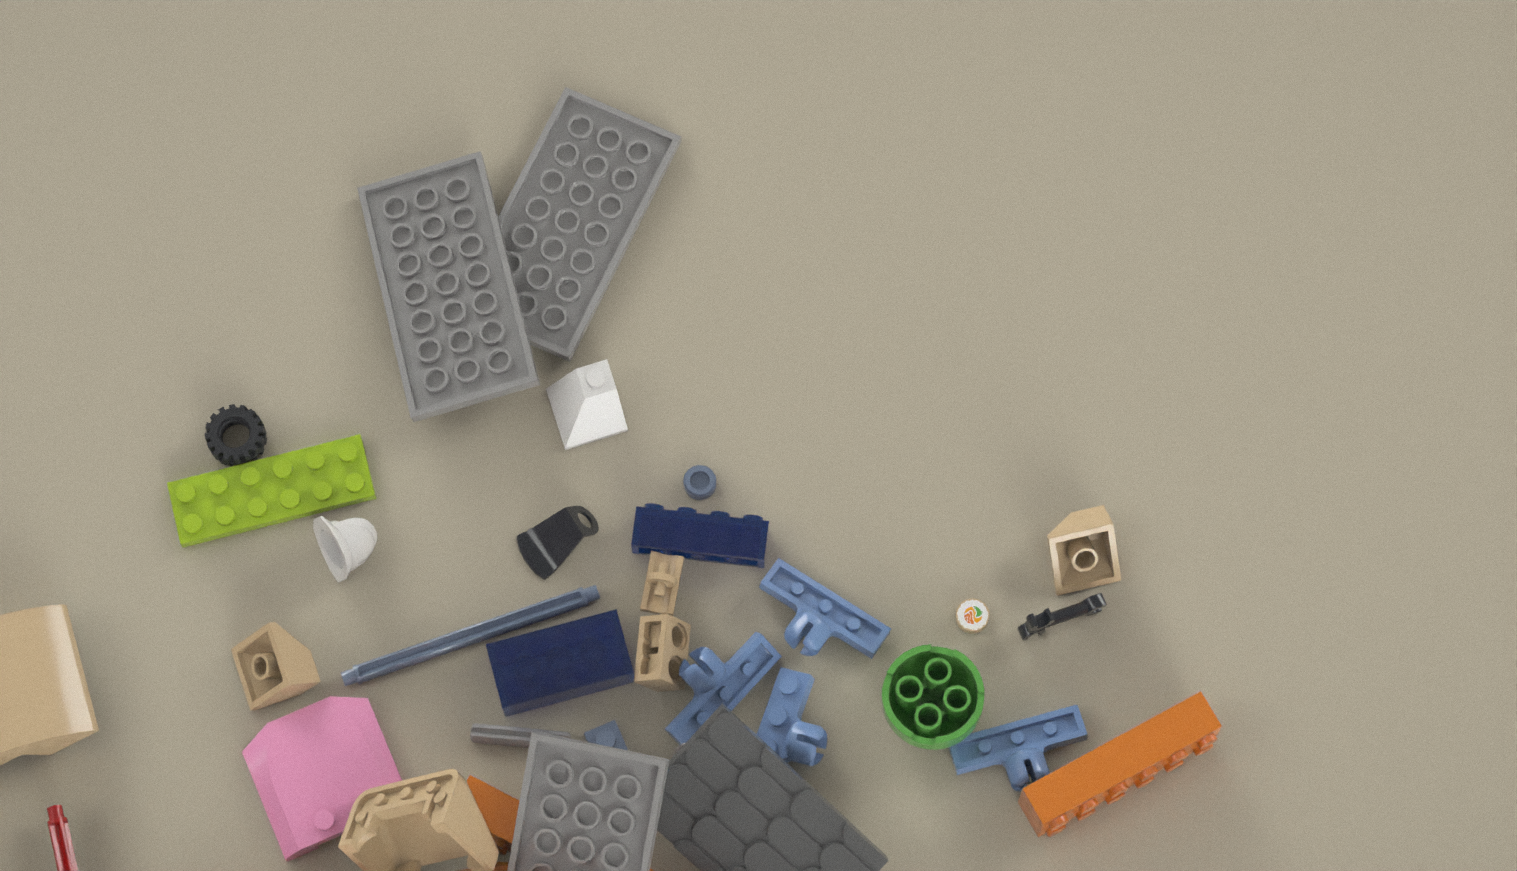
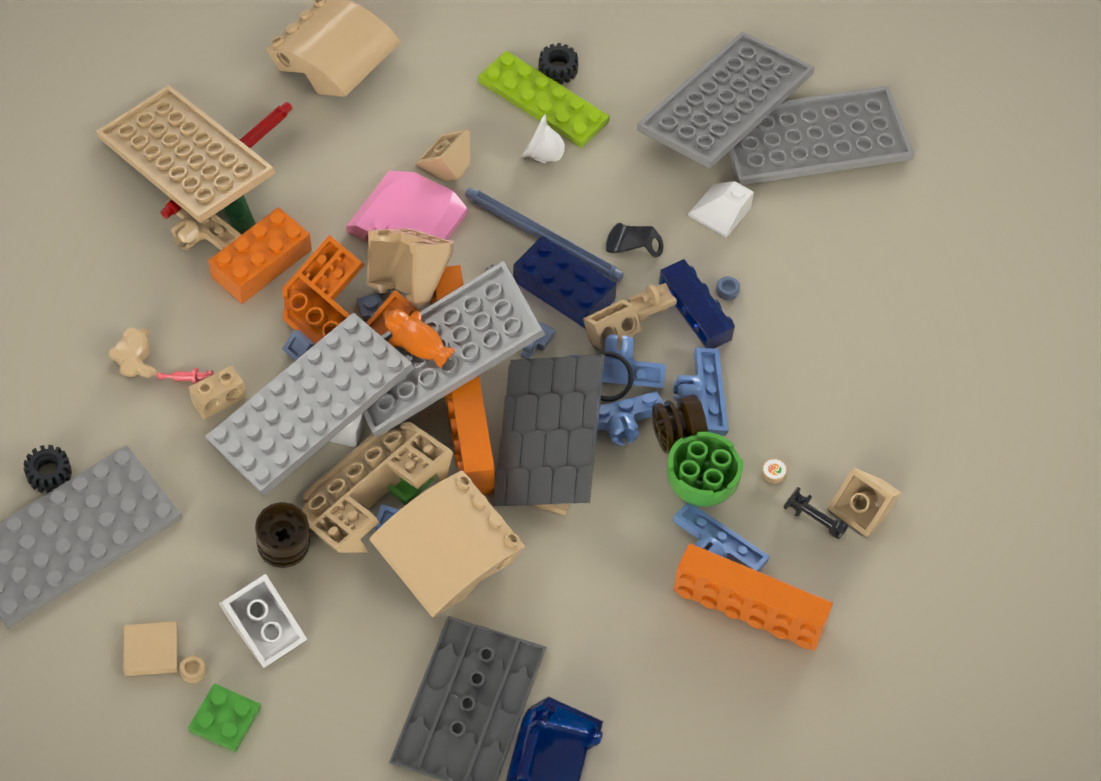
camera: 50 degrees right, 15 degrees down
none -> black tyre [595,351,633,401]
none -> dark brown wheel [652,394,708,454]

